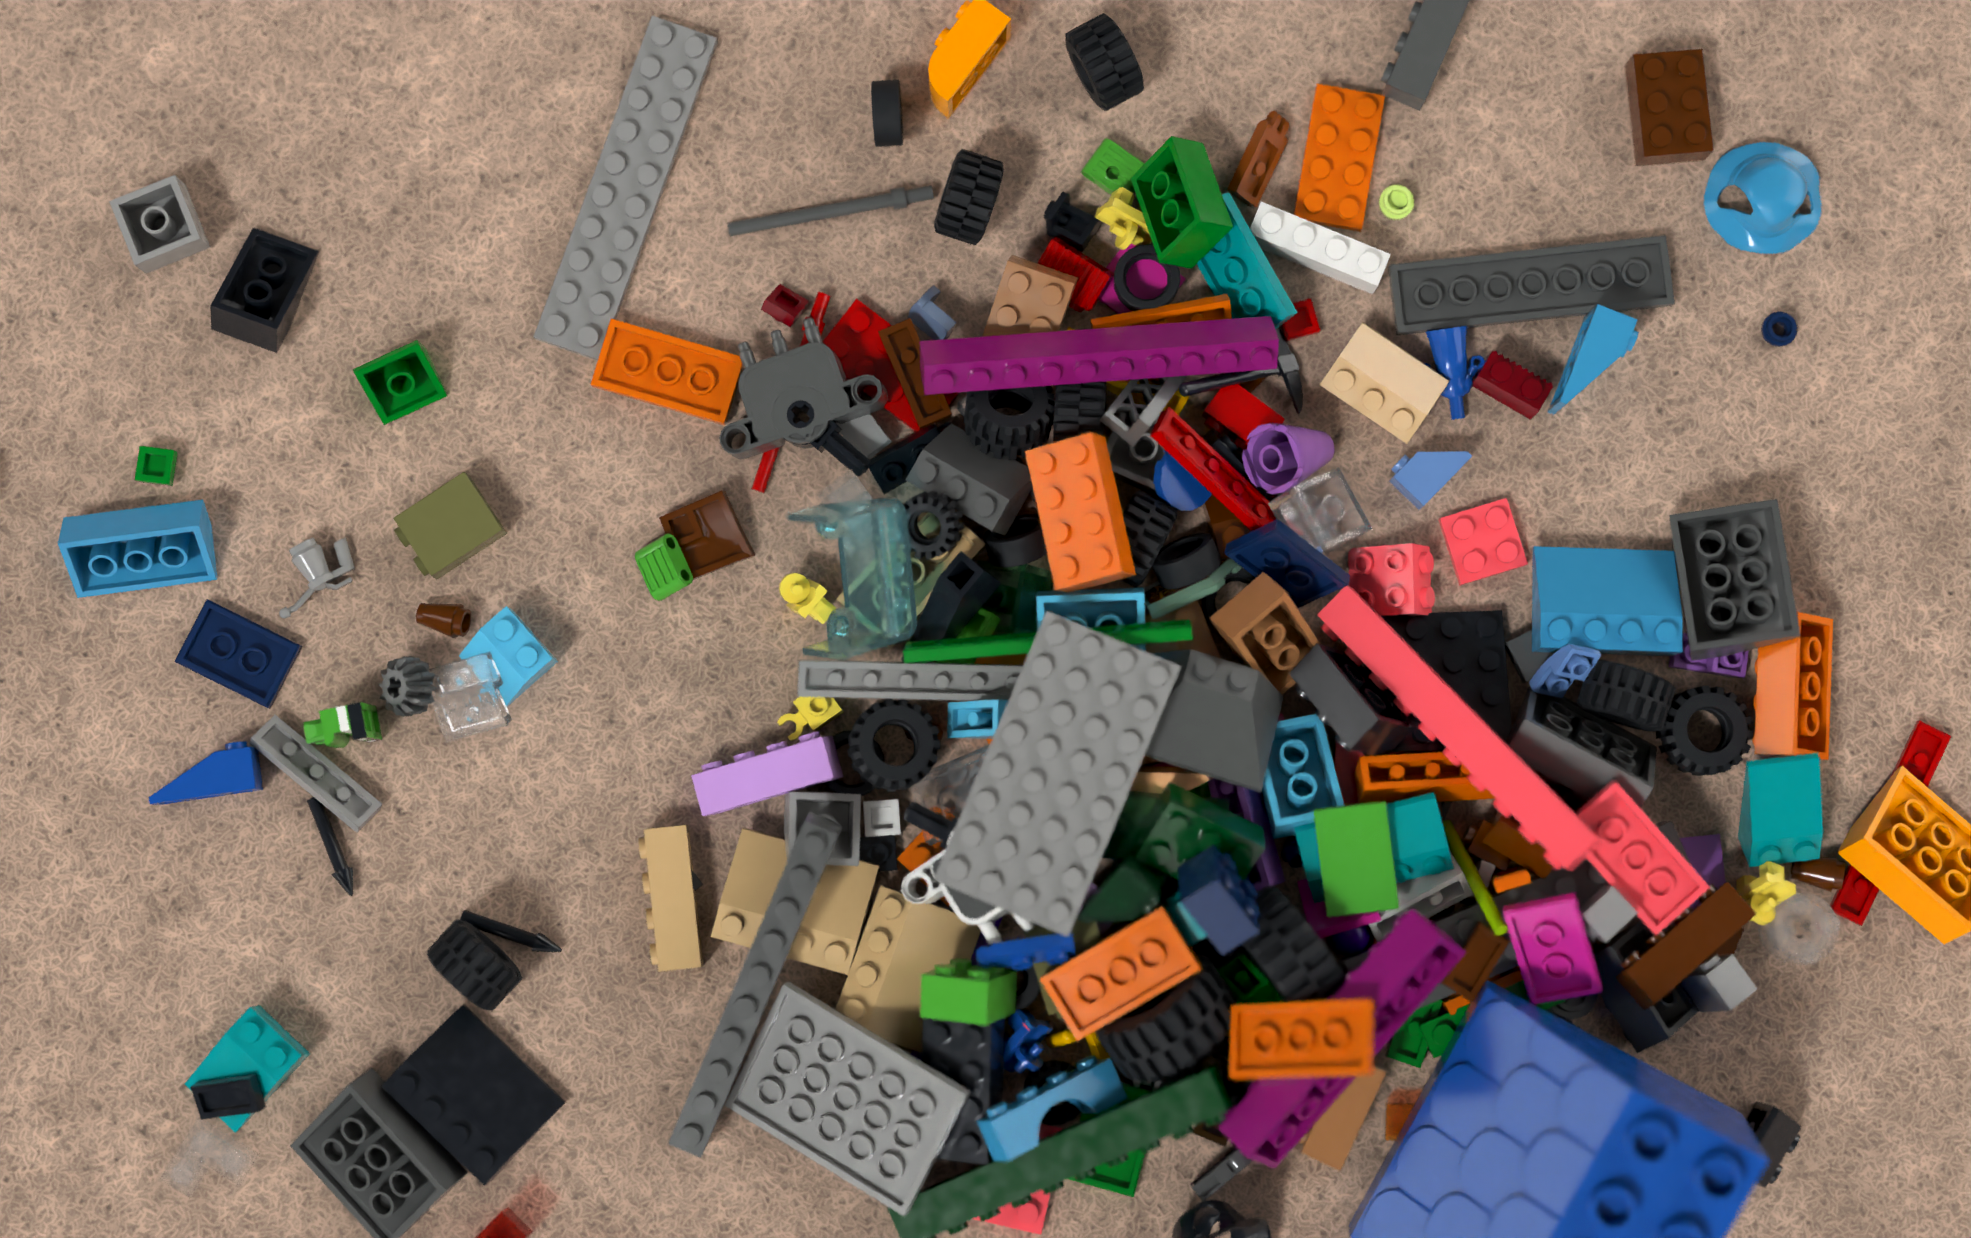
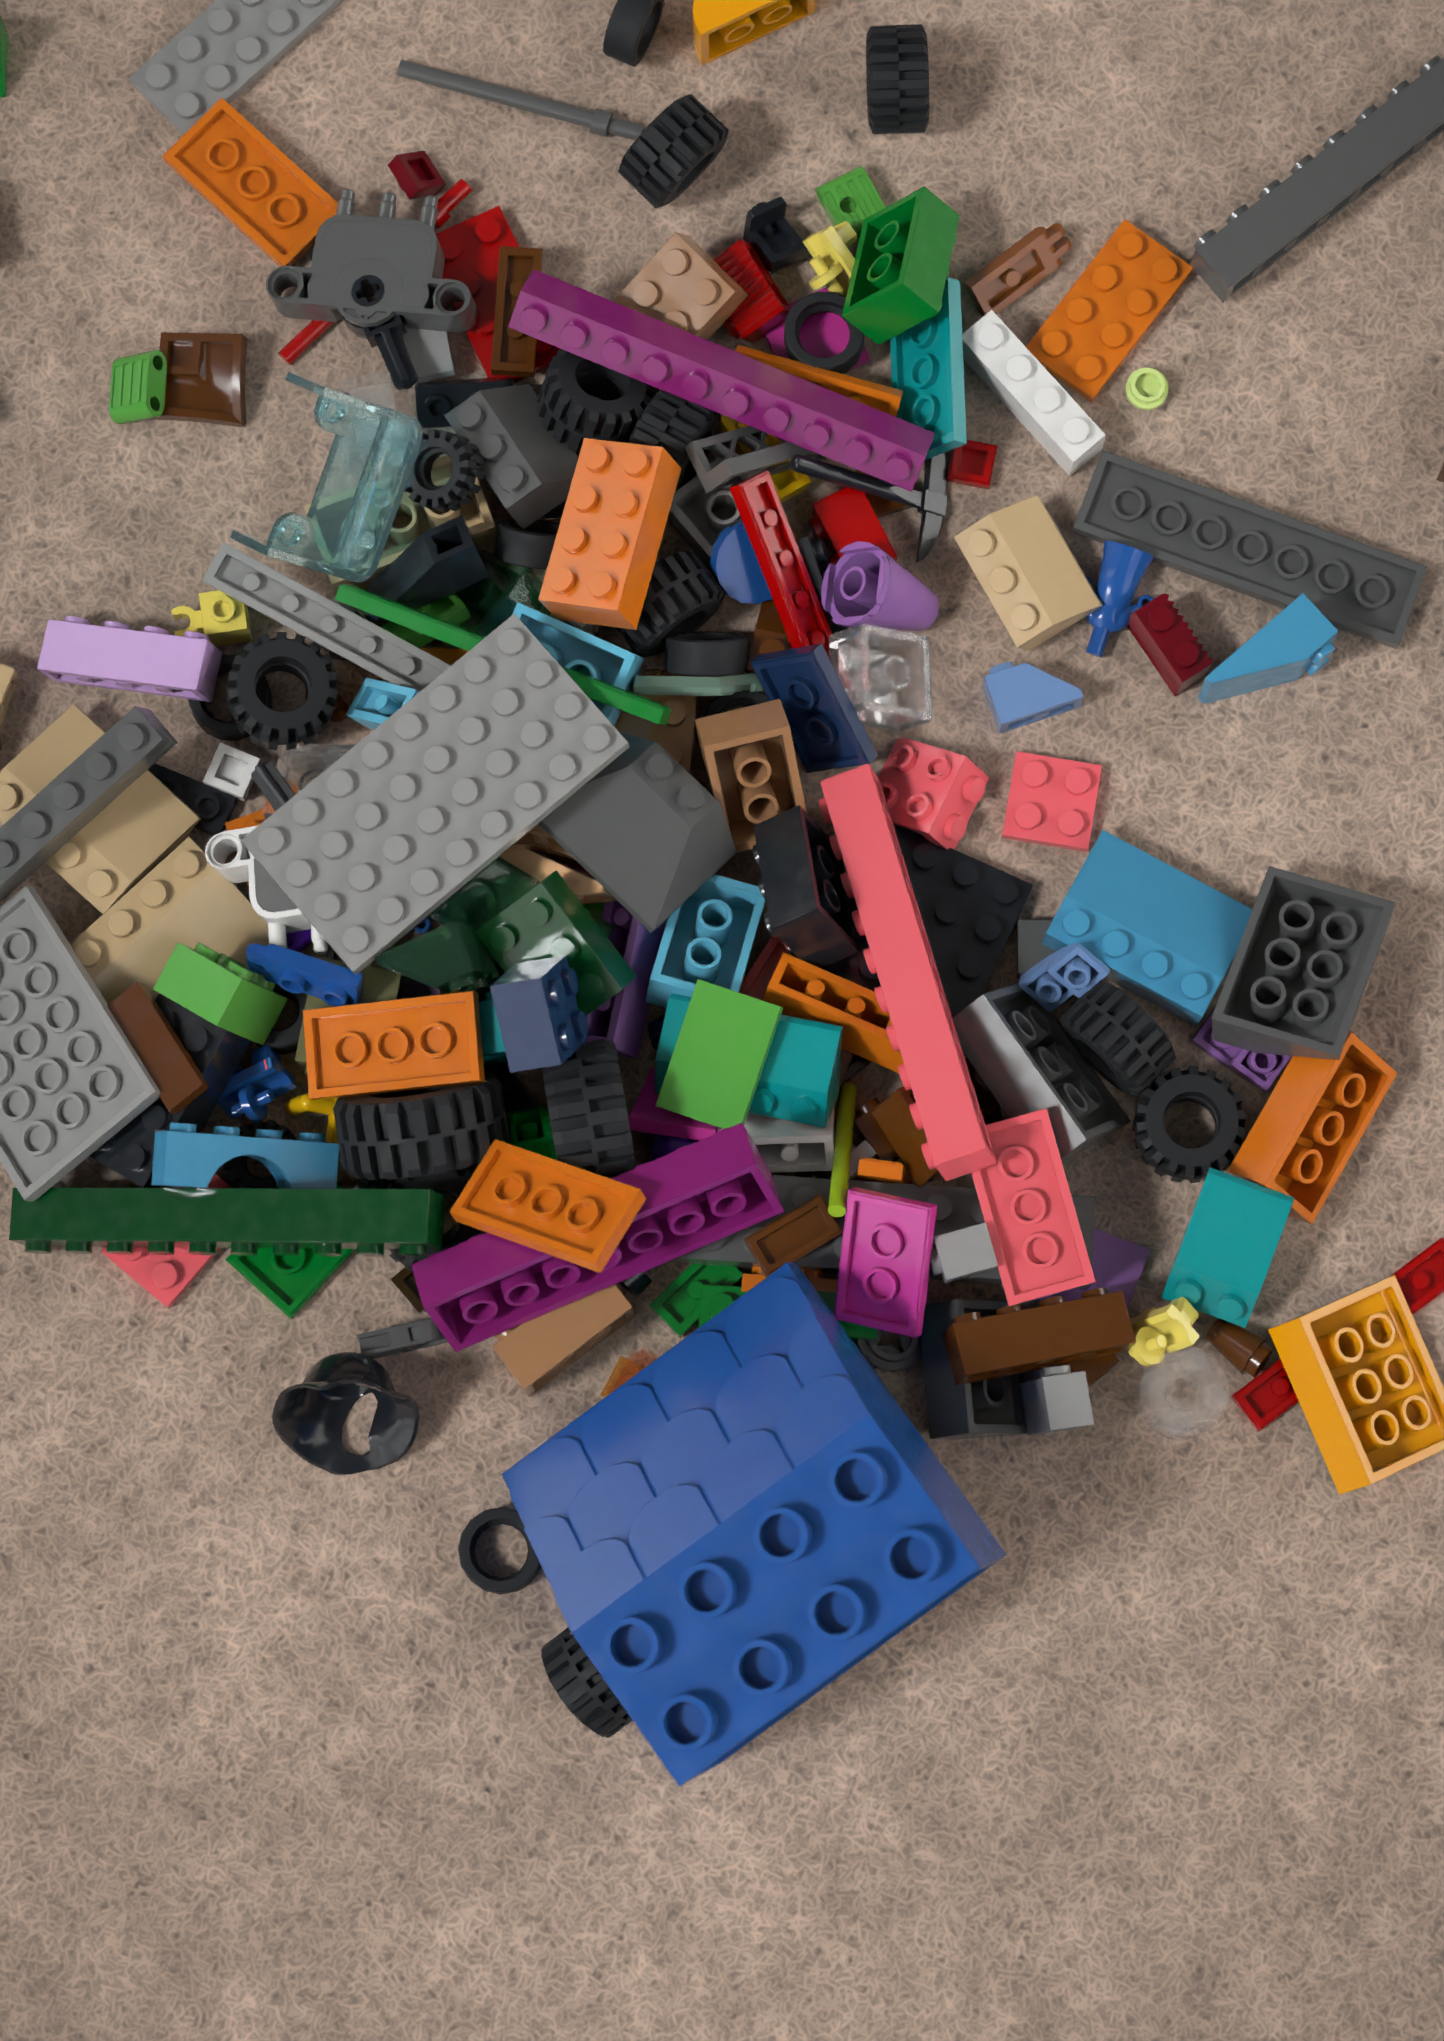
camera: 30 degrees right, 5 degrees down
light yellow hips [779,573,836,624] -> none
light grey slope [784,792,861,866] -> none
sand blue tile [908,285,957,340] -> none
black slope [1746,1101,1802,1188] -> none
none -> reddish brown tile [107,981,210,1114]

